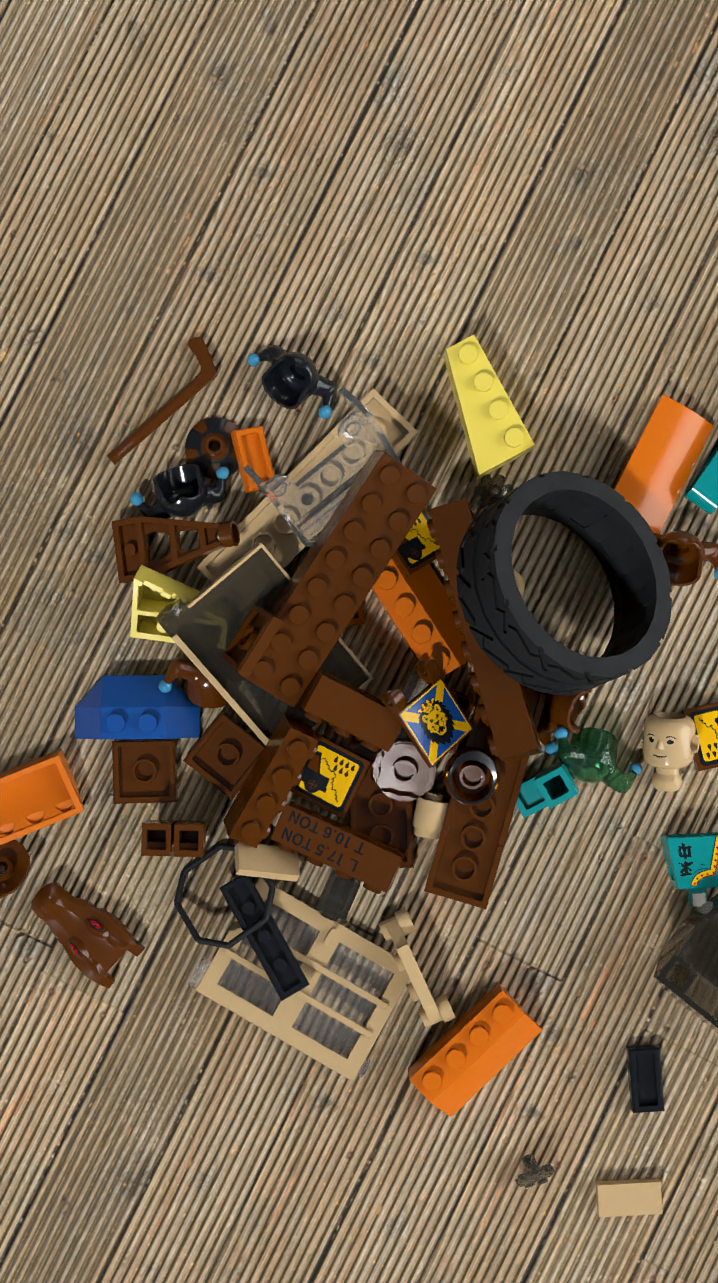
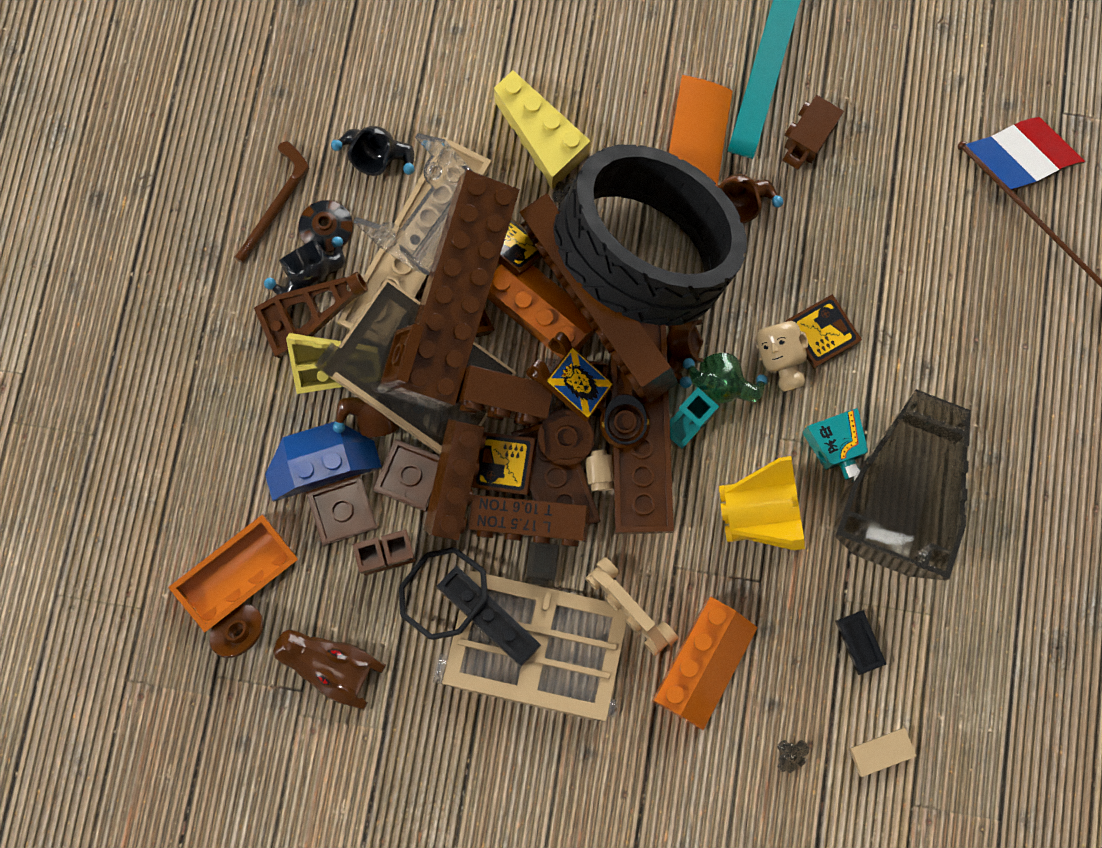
camera: 20 degrees left, 10 degrees down
orange tile [230,426,277,494] -> none
tan tile [234,841,300,881] -> none
none -> yellow brick [719,456,805,550]

